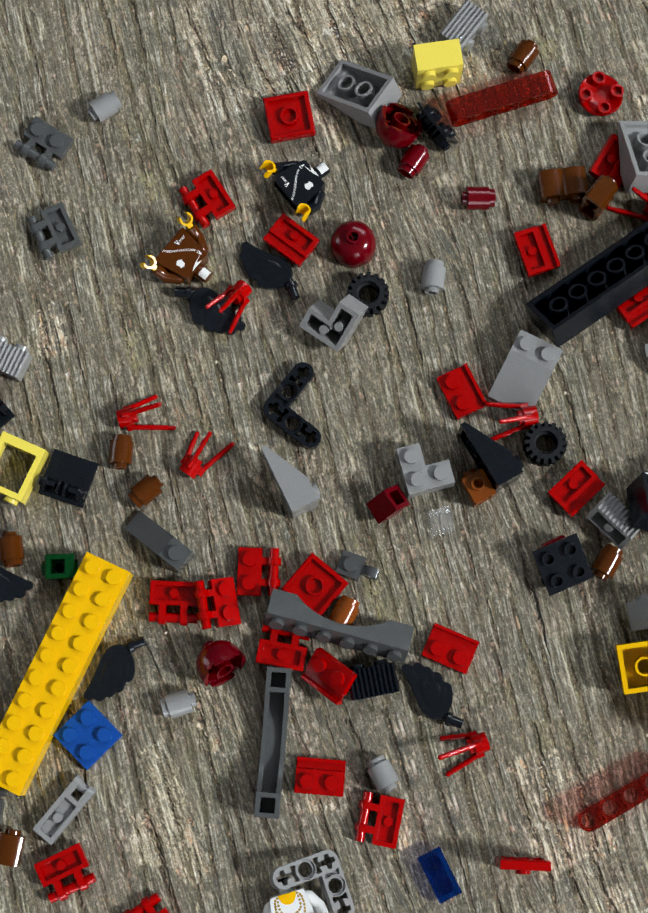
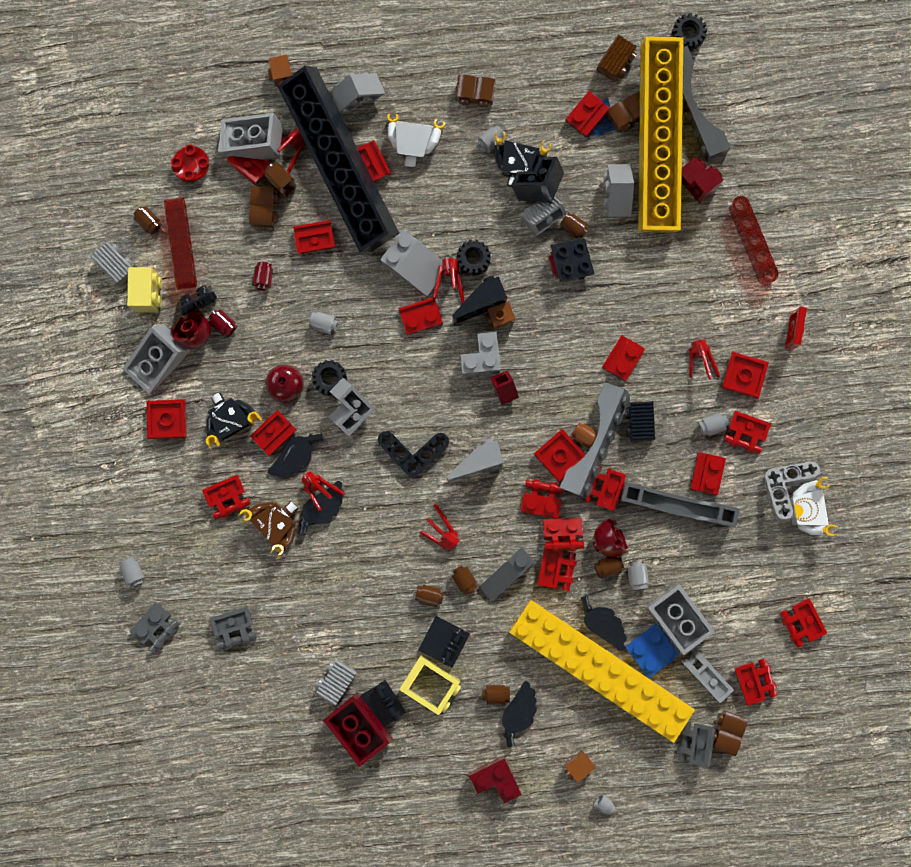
camera: 85 degrees left, 5 degrees up
dark green brick [41,553,78,581] -> none
red plant [116,394,176,432] -> none
red plate [300,648,357,705] -> none
dark grey plate [335,550,380,581] -> none
black animal [402,663,464,729] -> none
clear blue plate [417,846,462,904] -> none
clear slope [427,506,456,536] -> none
red plate [547,460,606,518] -> none
none -> reddish brown brick [594,557,624,579]
none -> light grey brick [645,584,715,655]
none -> red plate [721,351,769,399]

